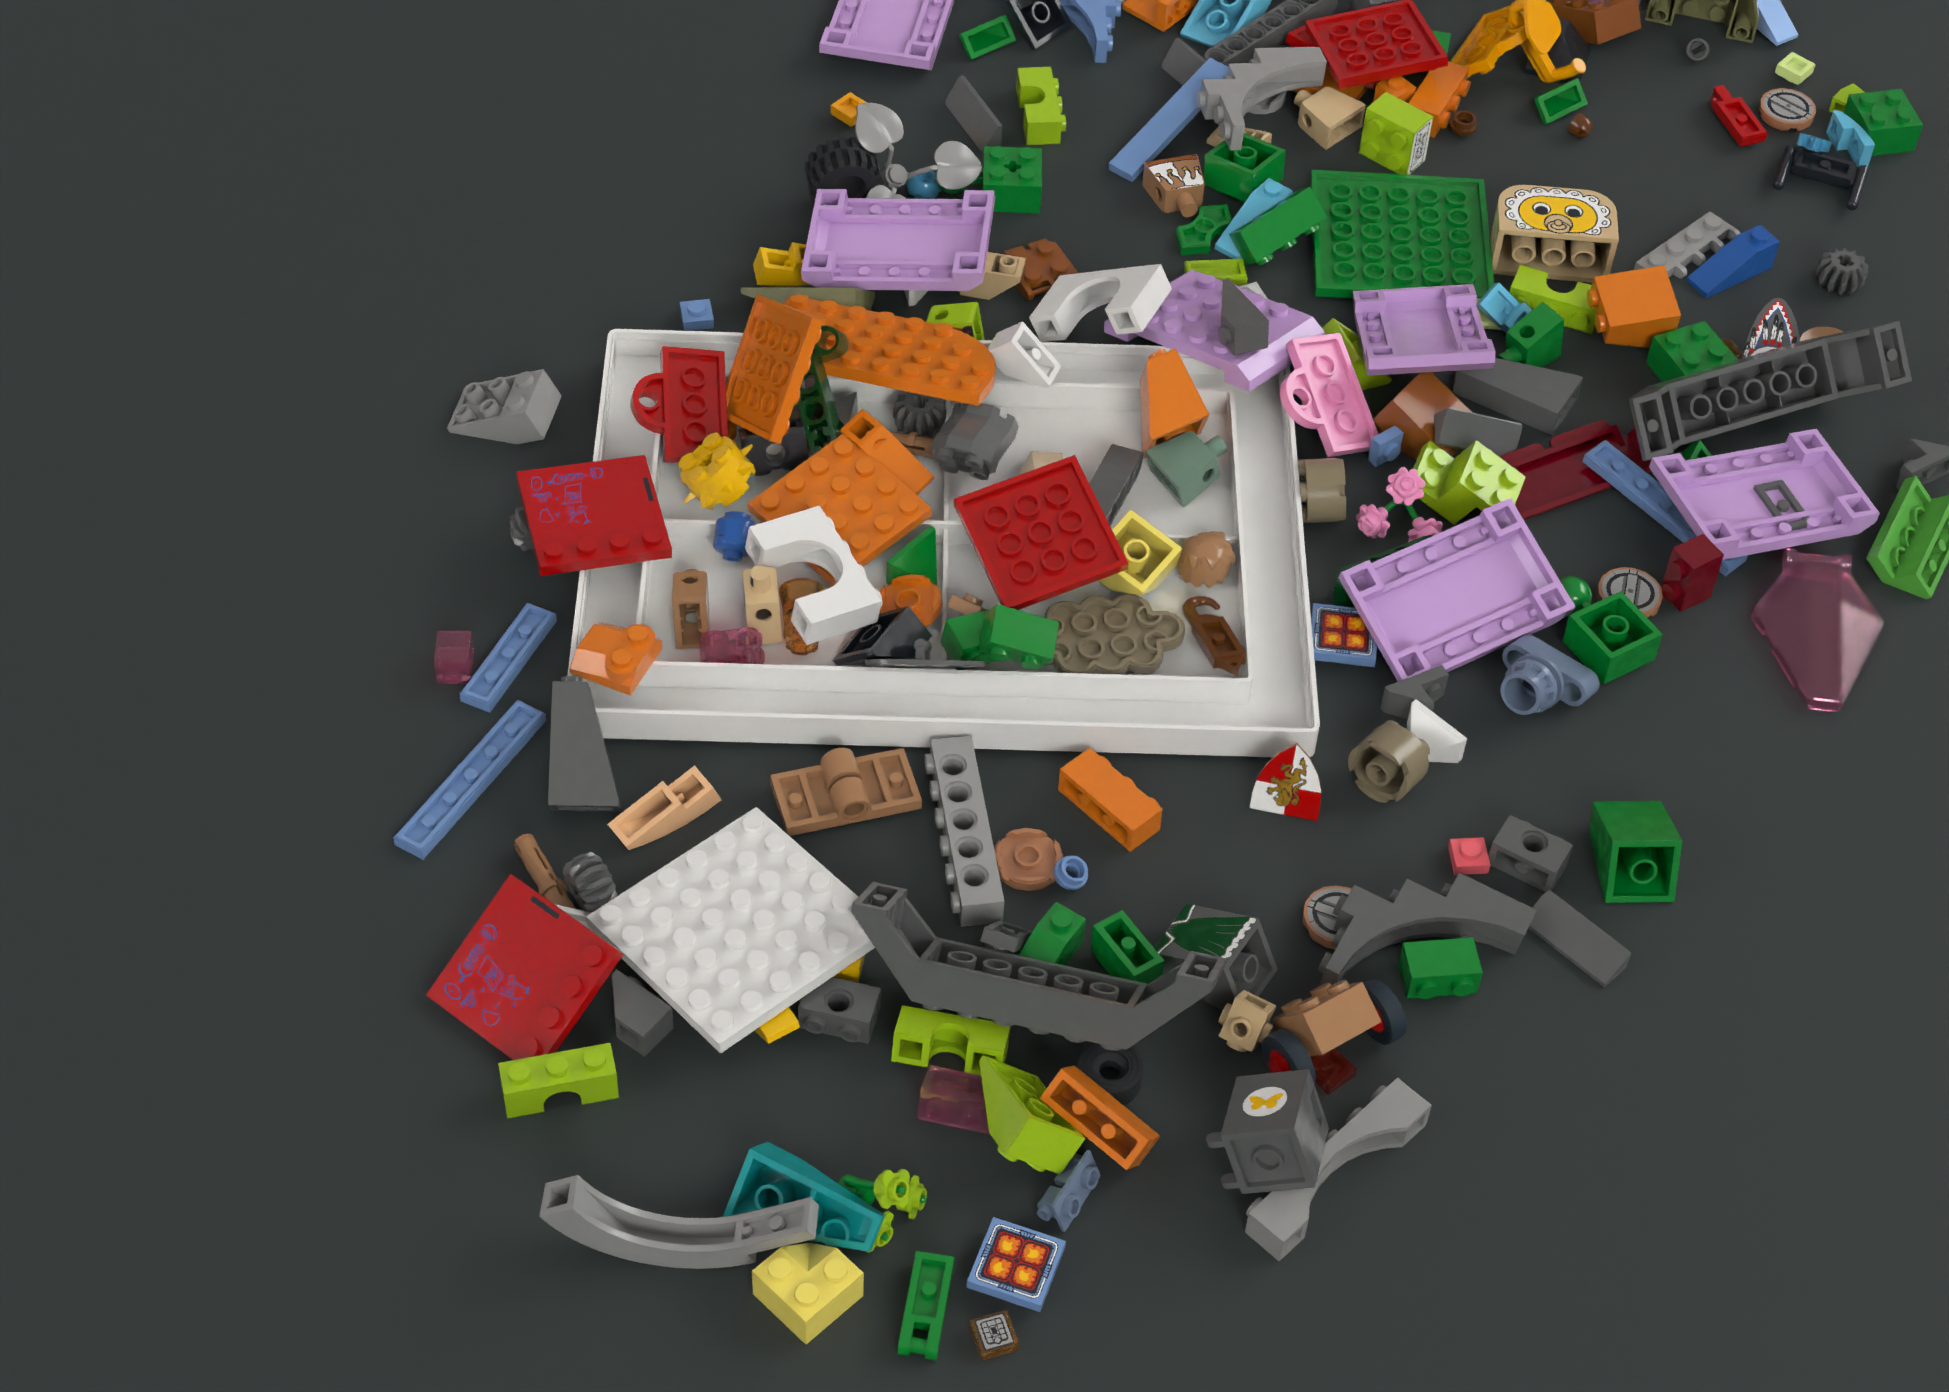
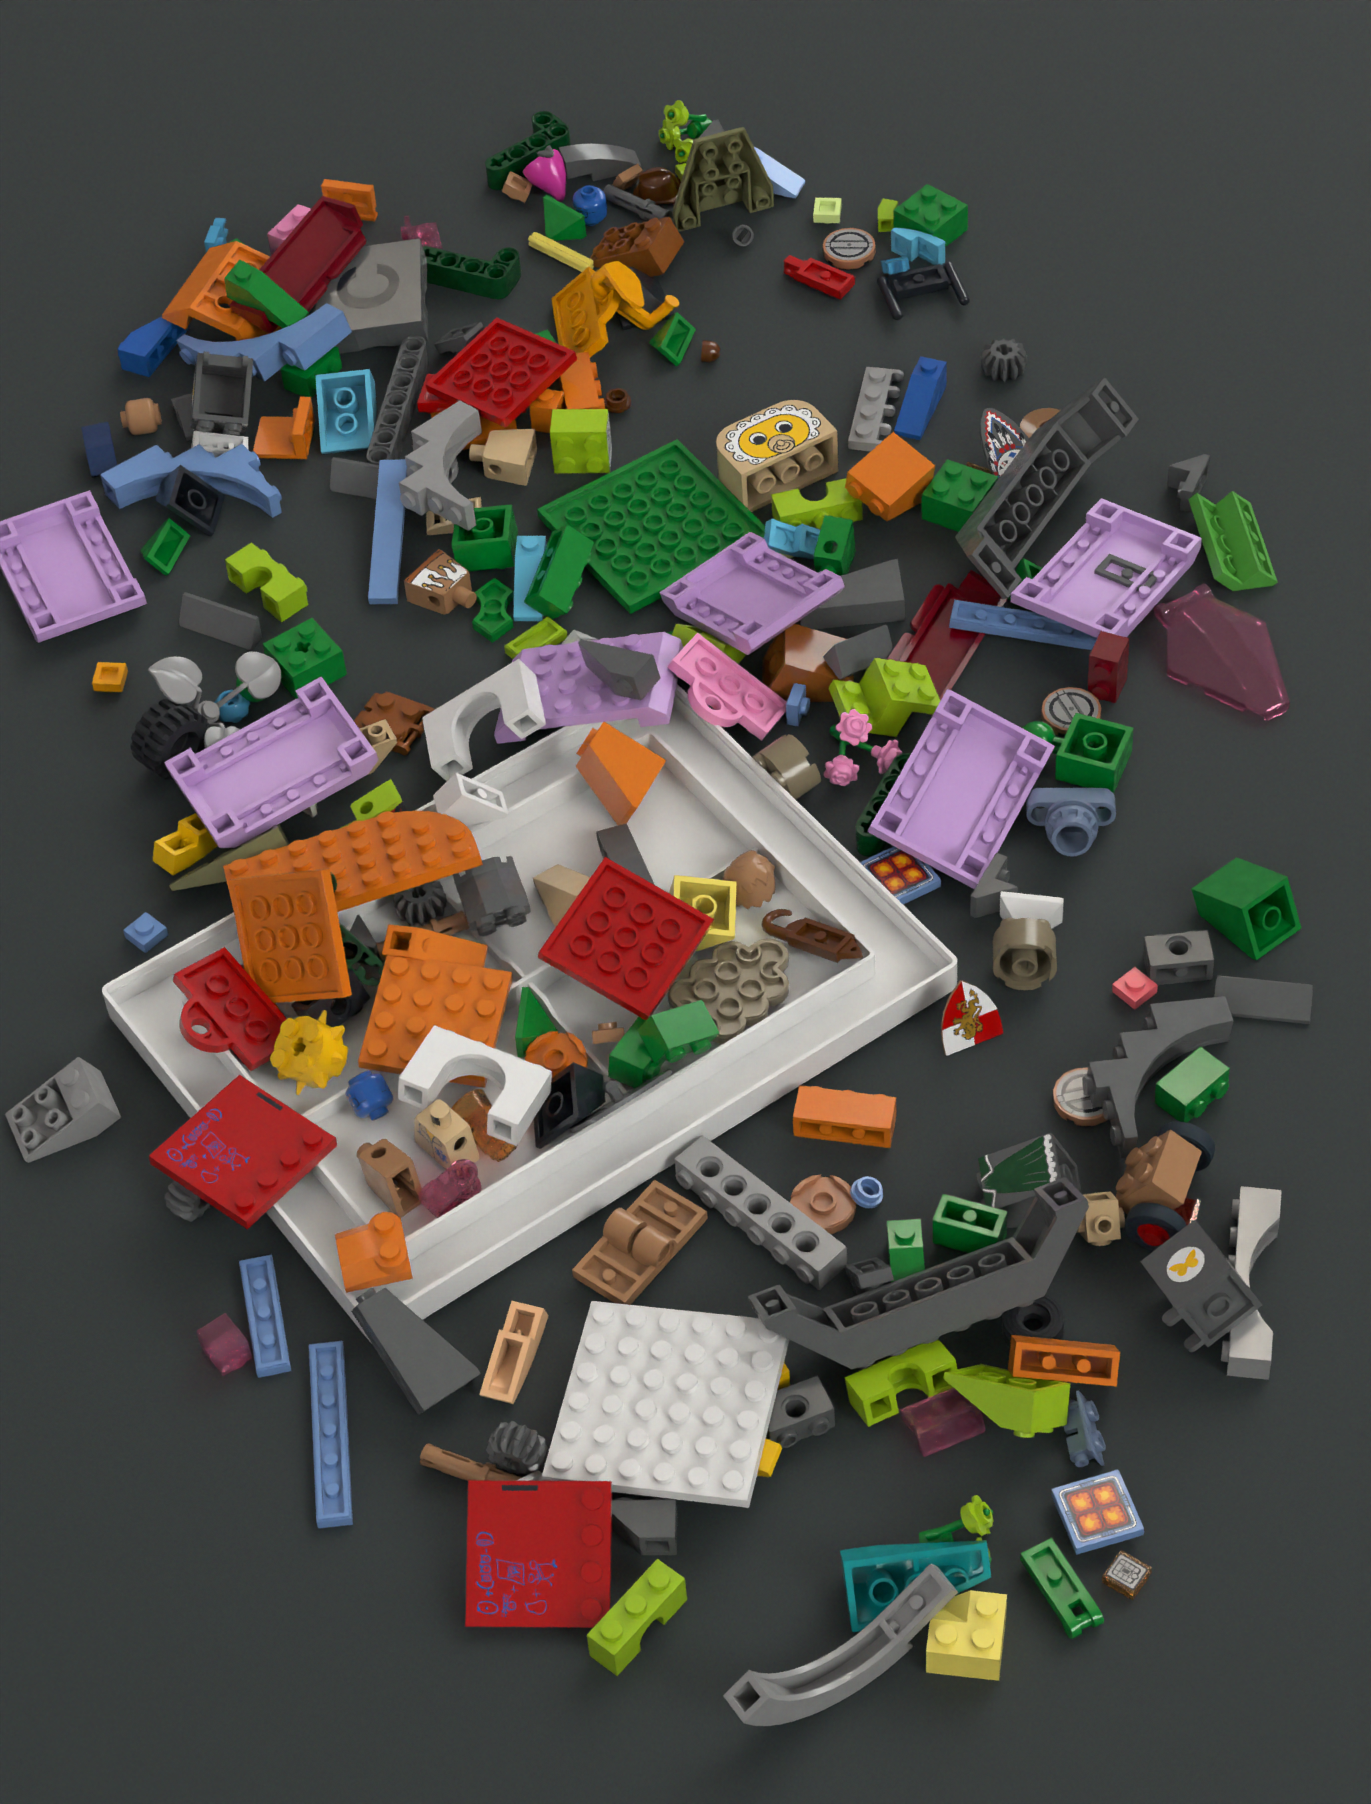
camera: 30 degrees left, 0 degrees up
sand green torso [1146,431,1228,507] -> none

